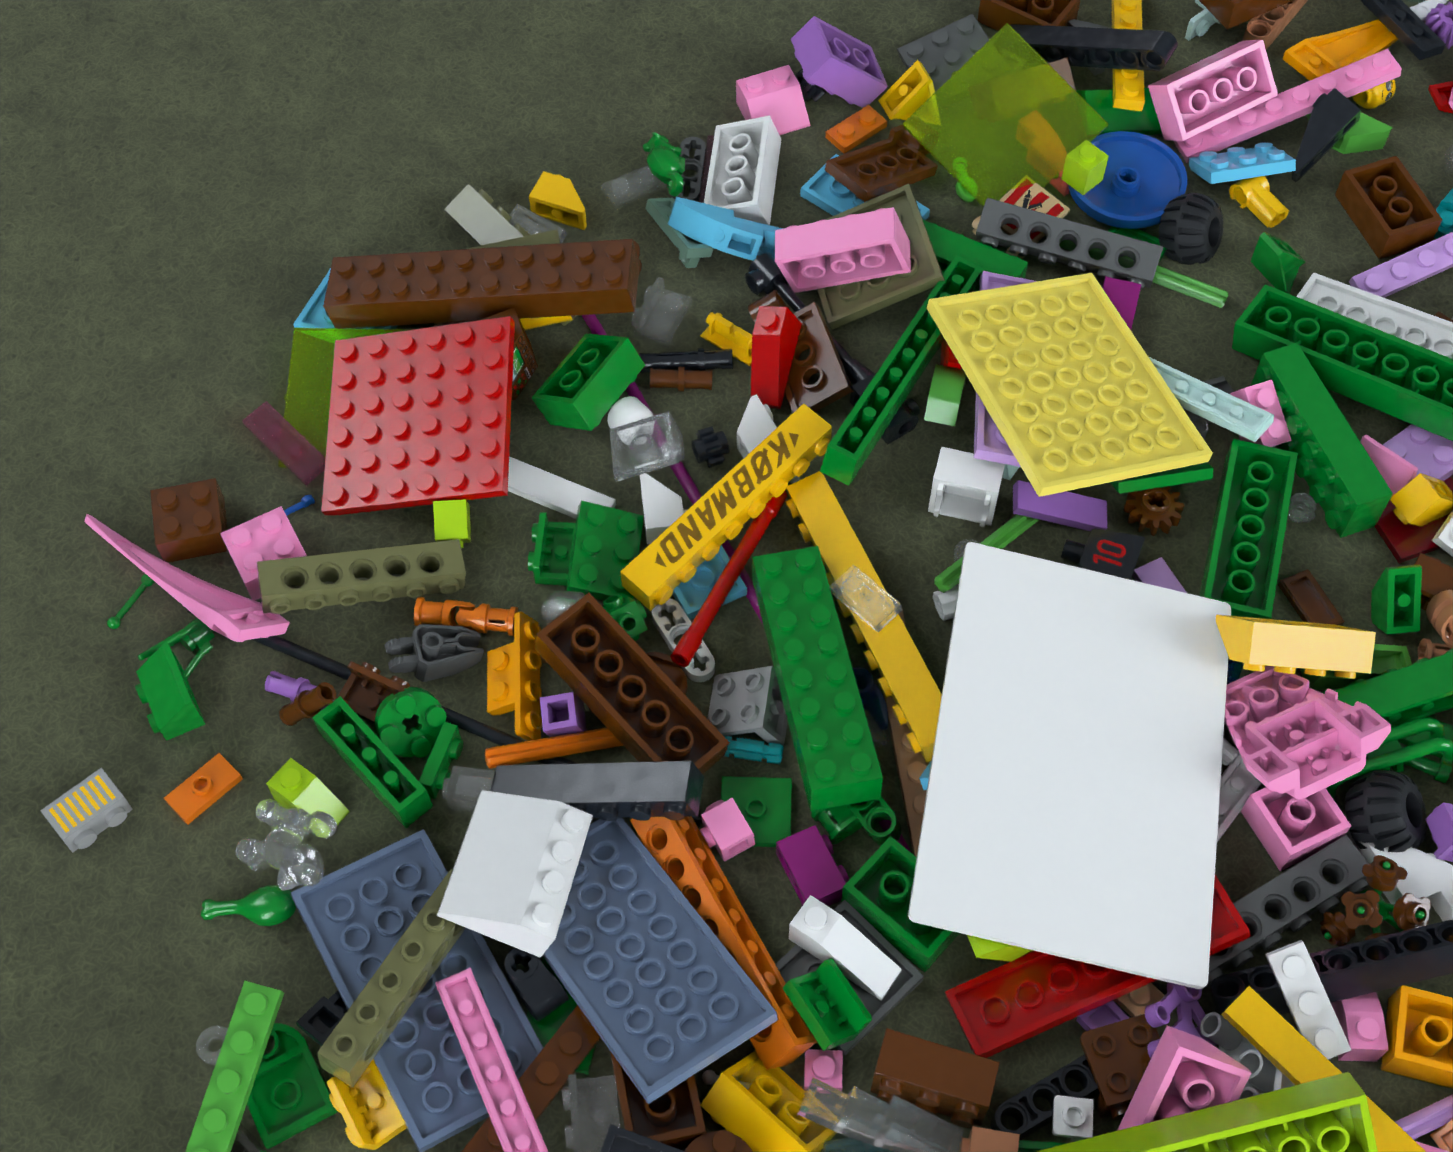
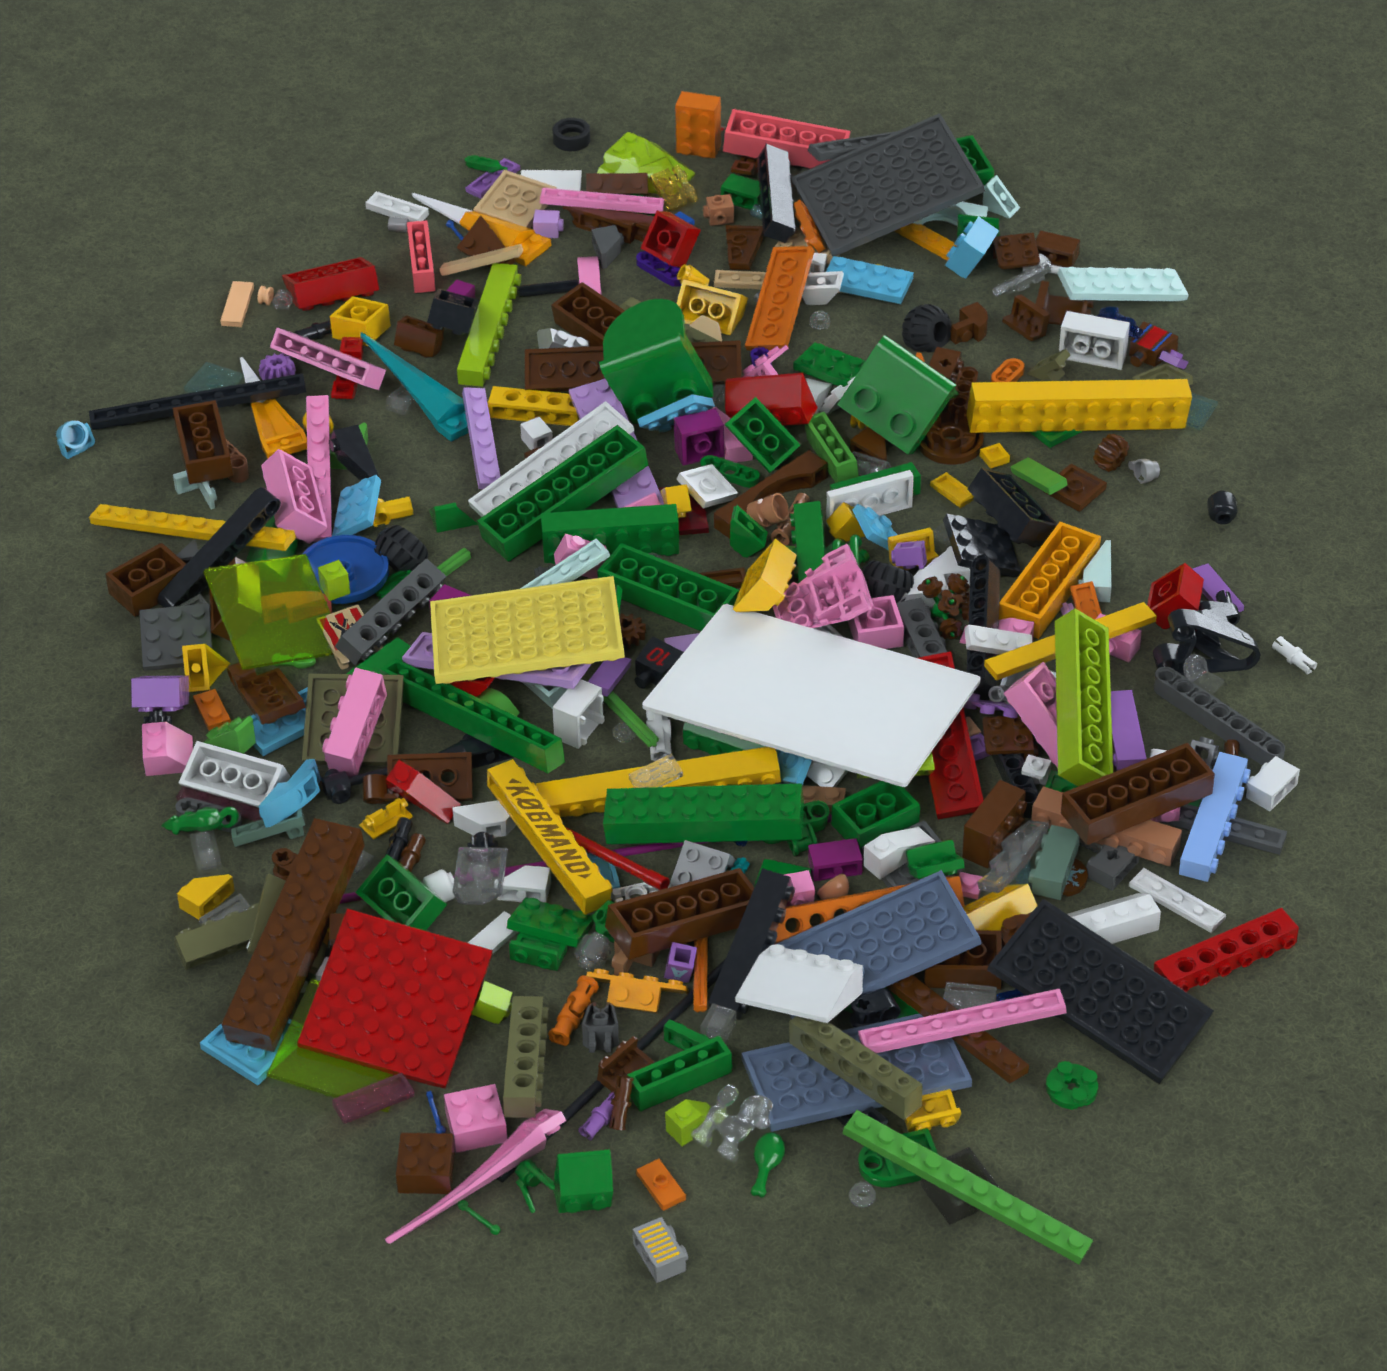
camera: 75 degrees left, 15 degrees down
green plate [375,687,447,758] -> none
reddish brown brick [1335,156,1442,259] -> none
none -> bright green slope [203,715,256,754]
none -> nougat brick [817,874,849,900]

